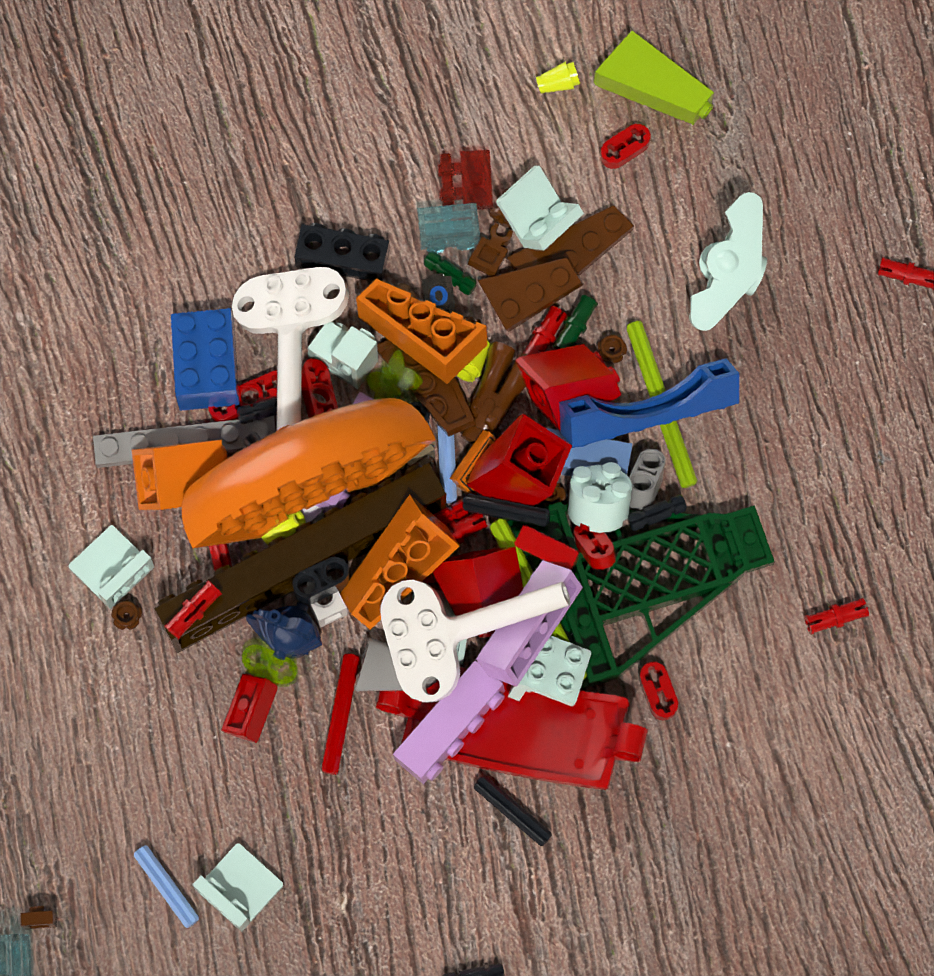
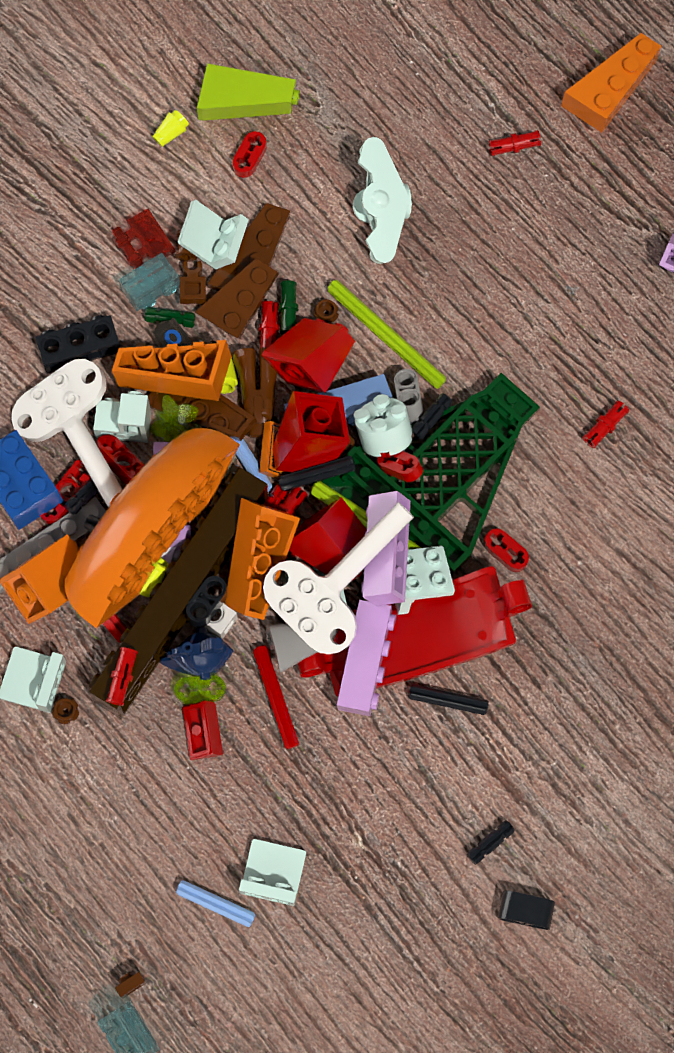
camera: 30 degrees left, 0 degrees up
red slope [515,525,579,570] -> none
blue arch [559,358,739,448] -> none

